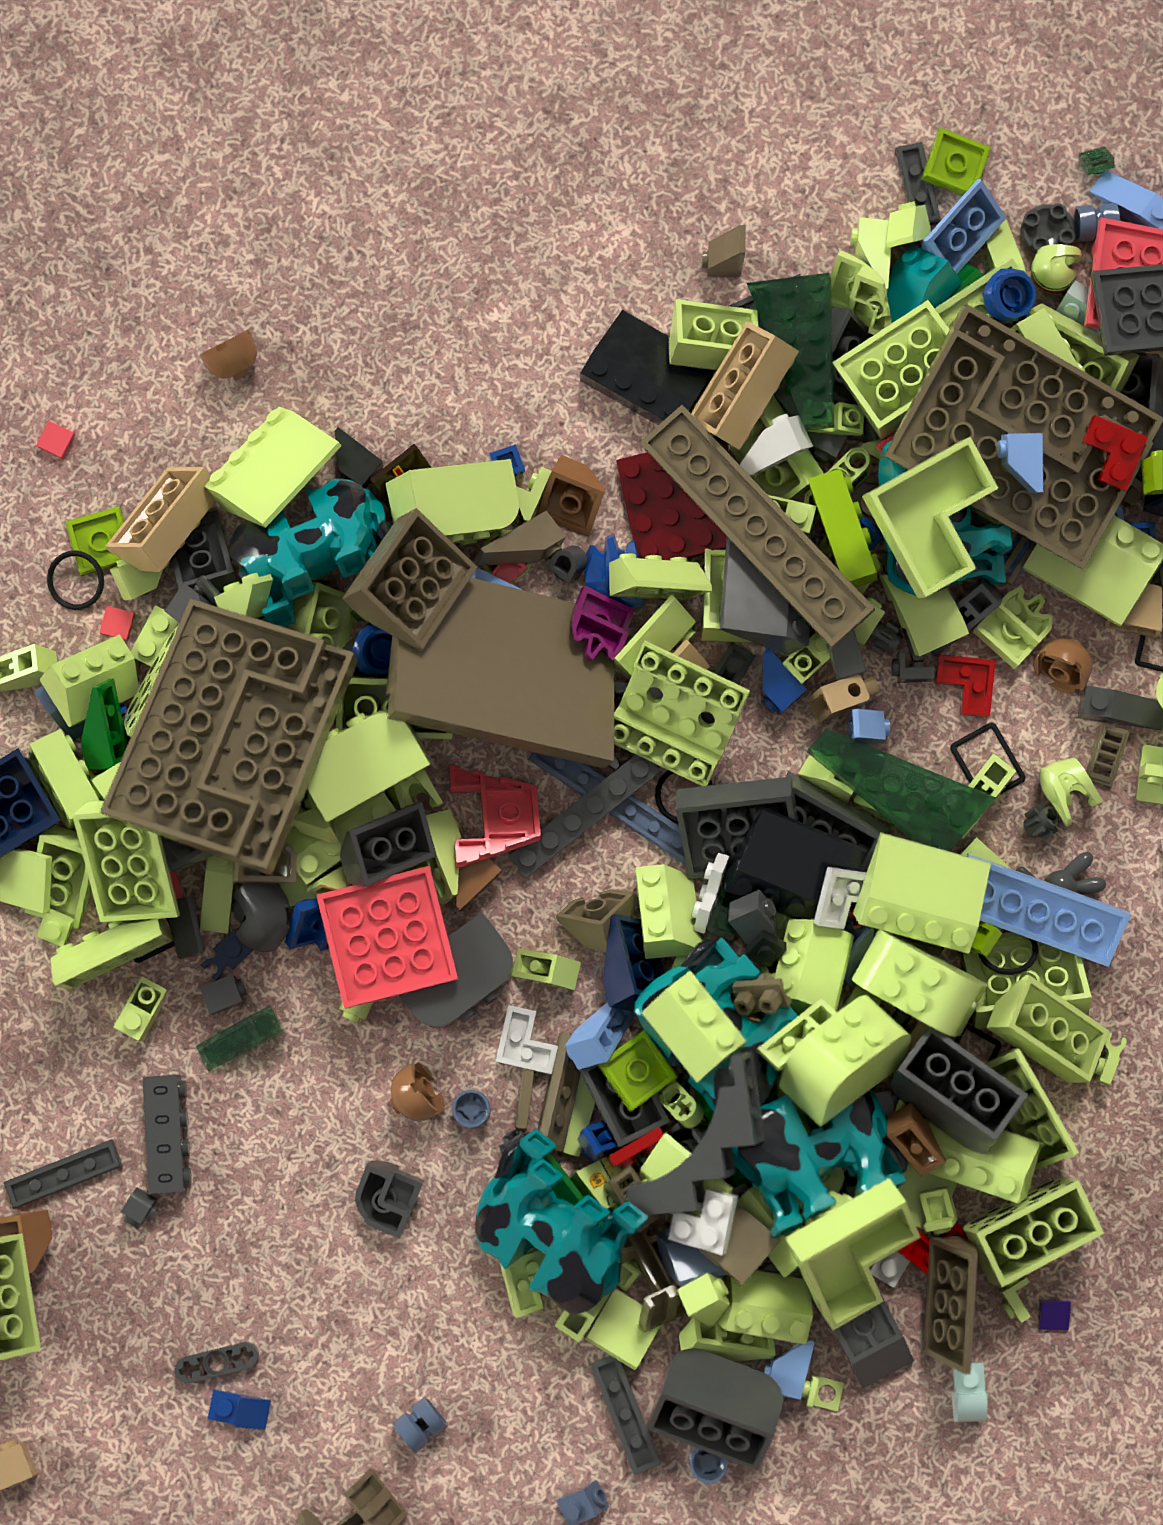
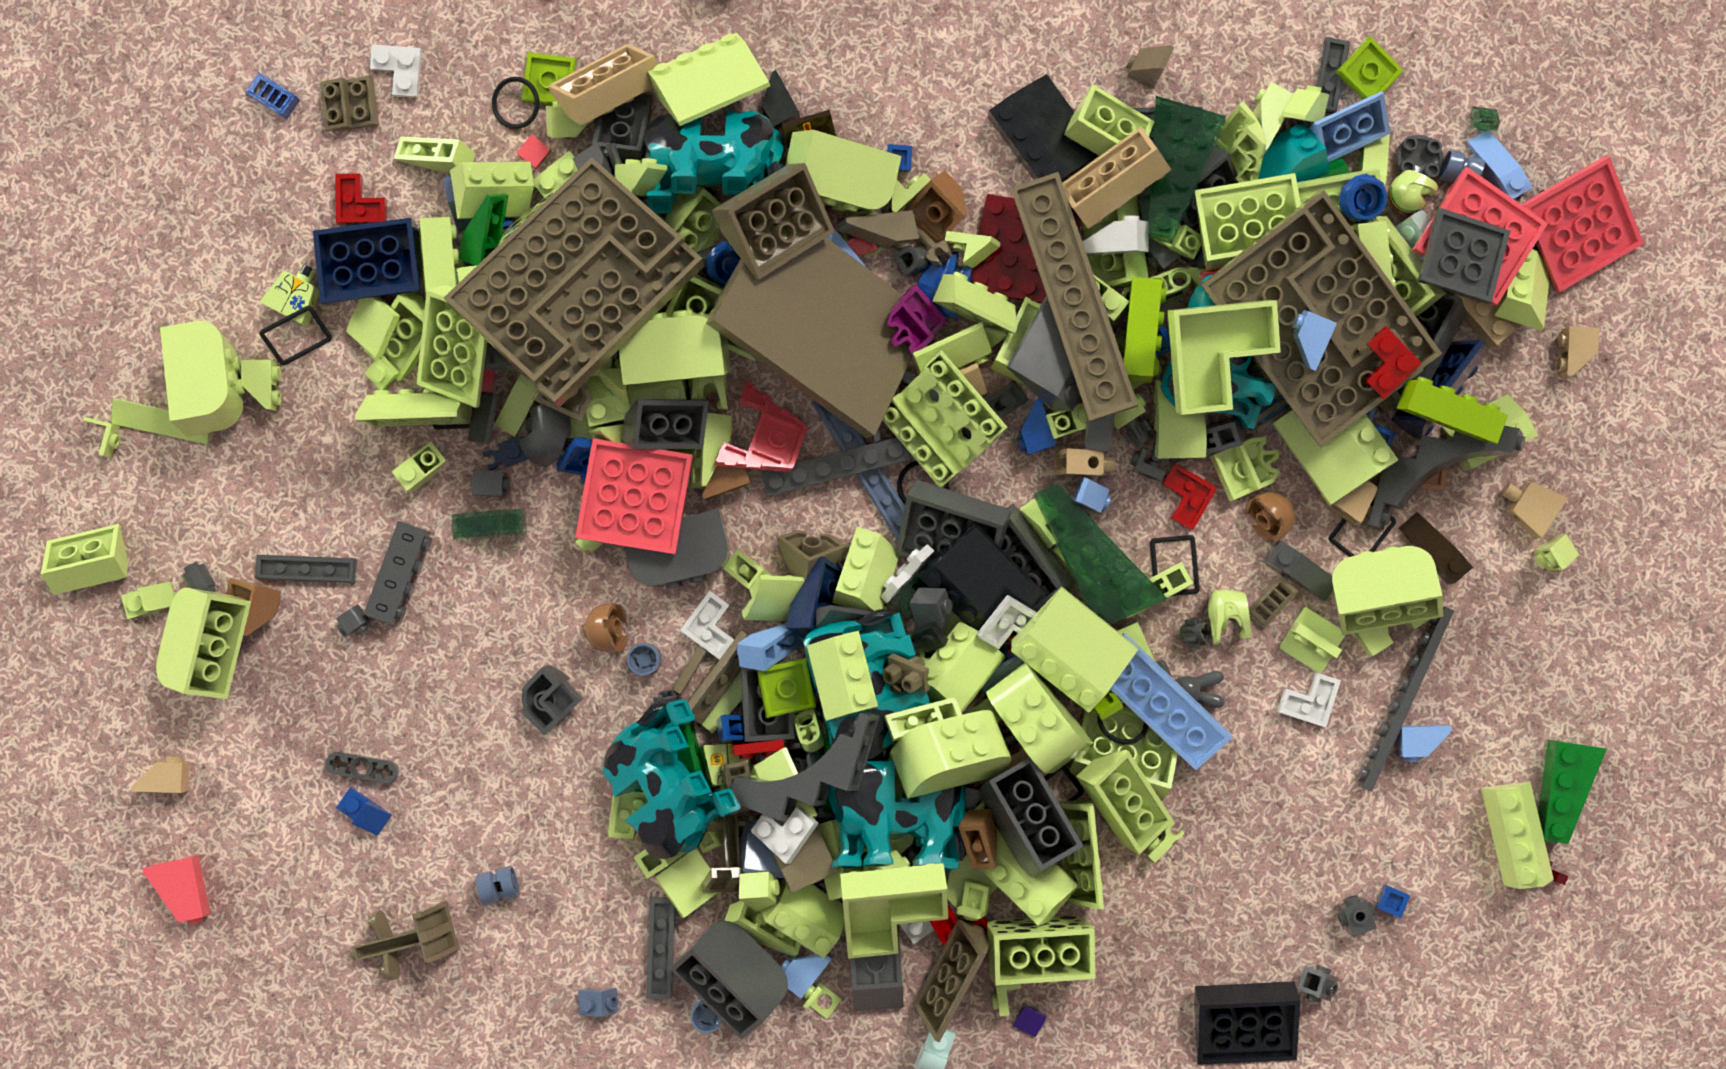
camera: 25 degrees right, 5 degrees up
none -> yellowish green slope [742,574,805,621]
none -> dark grey slope [816,605,872,628]
none -> dark tan bar [918,229,952,266]
none -> yellowish green slope [945,231,1000,268]
none -> yellowish green slope [984,327,1007,348]

